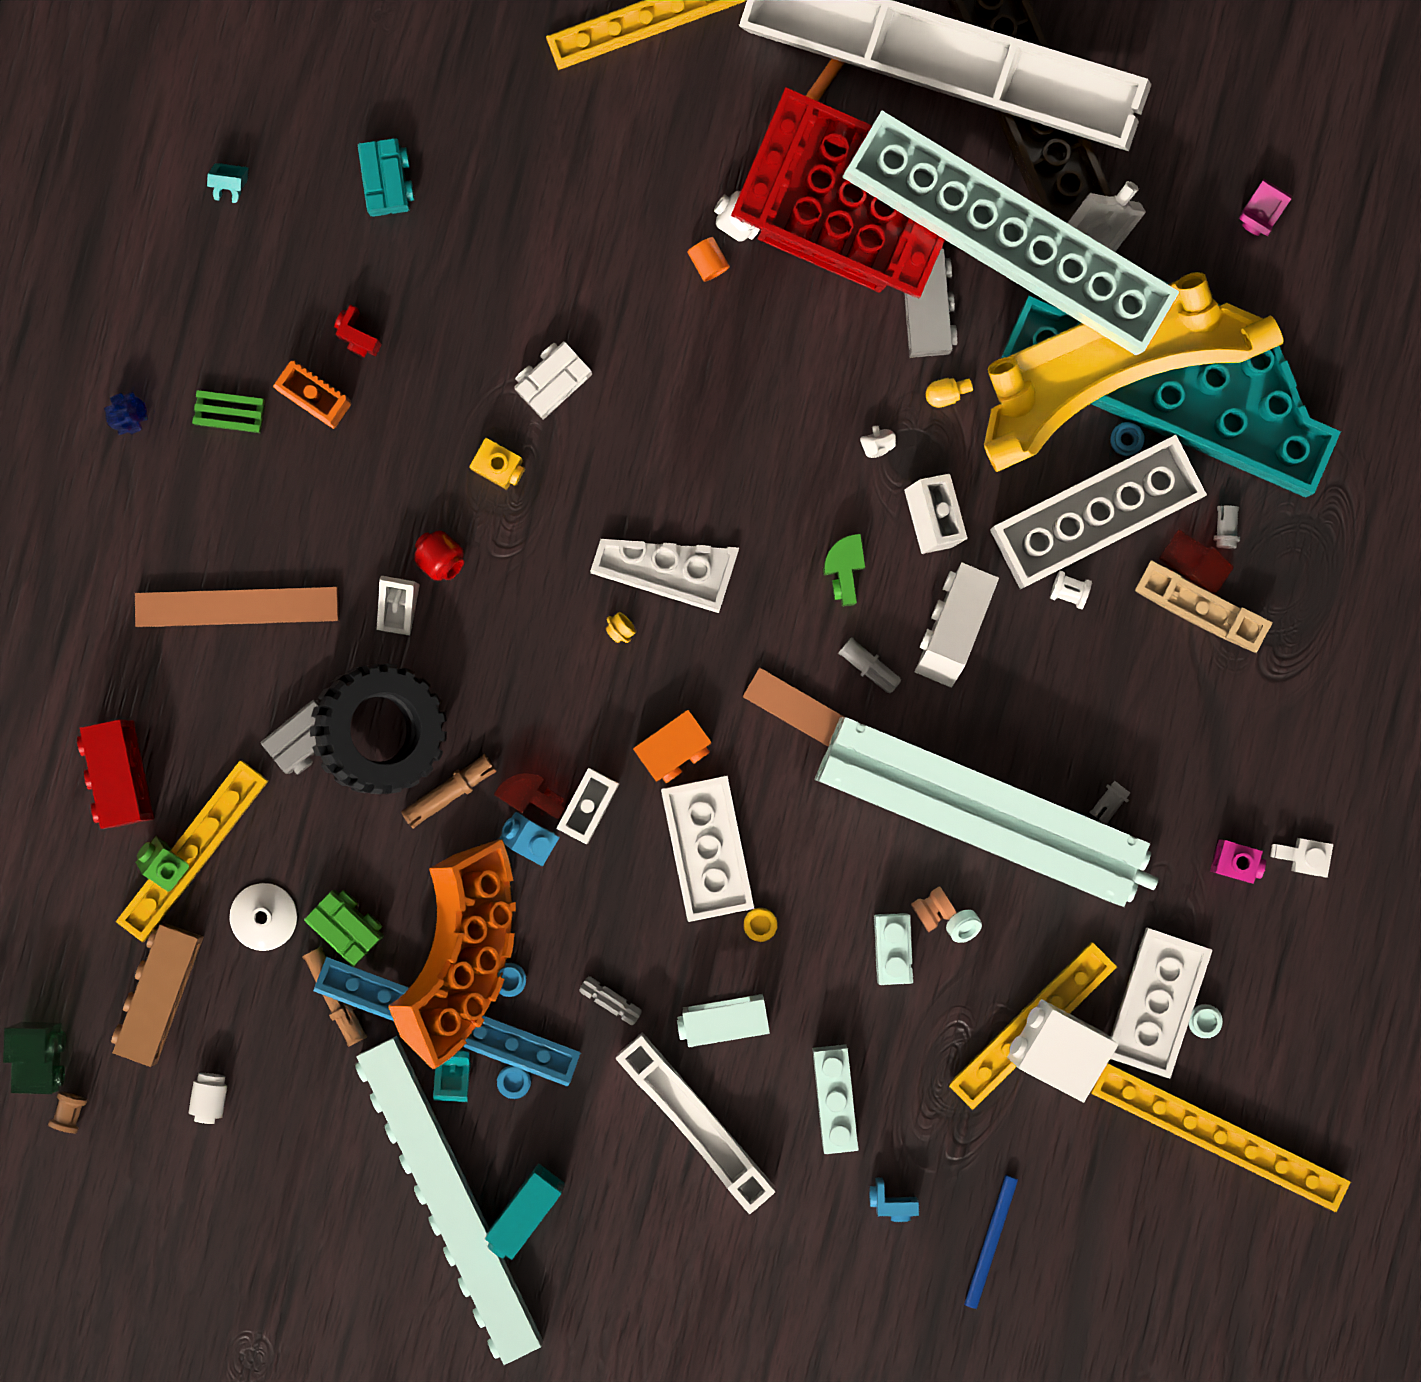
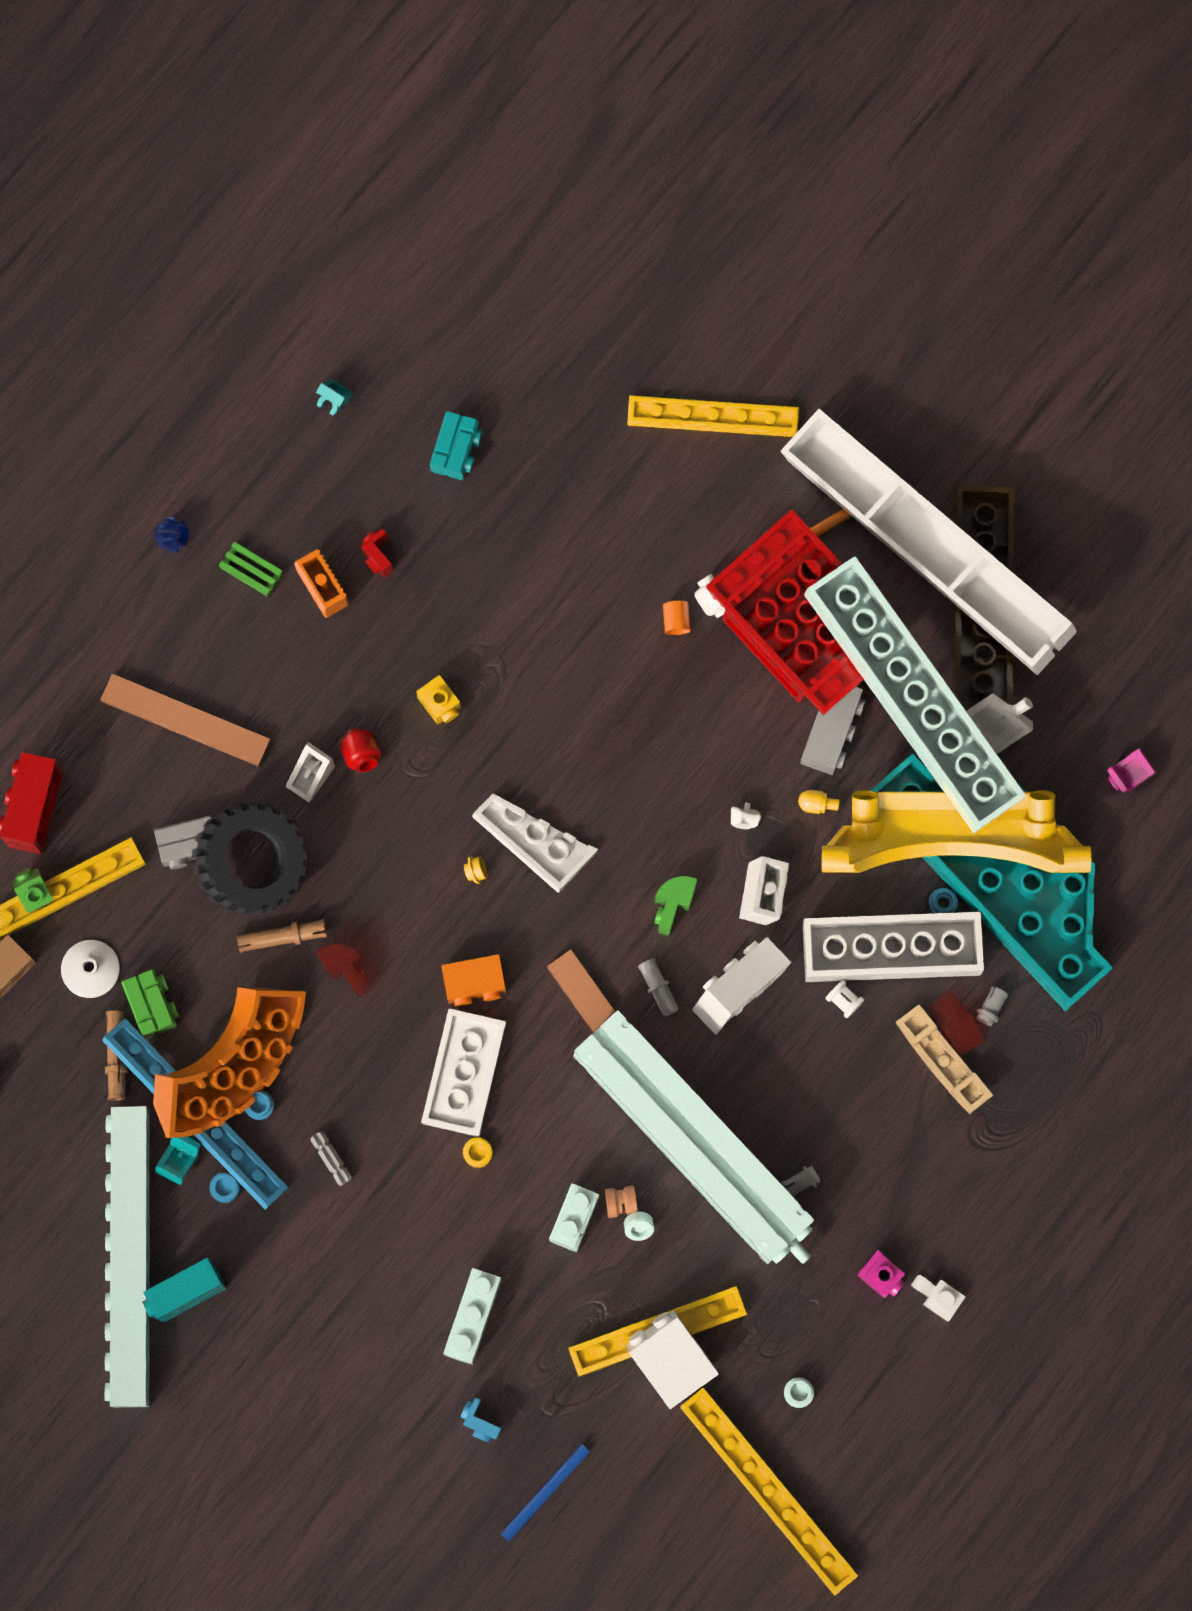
camera: 25 degrees right, 10 degrees down
dark azure bracket [499,812,560,866] -> none
white brick [514,341,592,420] -> none
white brick [556,768,619,844] -> none
white arch [616,1032,776,1214] -> none
light aqua window [677,994,770,1047] -> none
white plate [1110,928,1212,1079] -> none

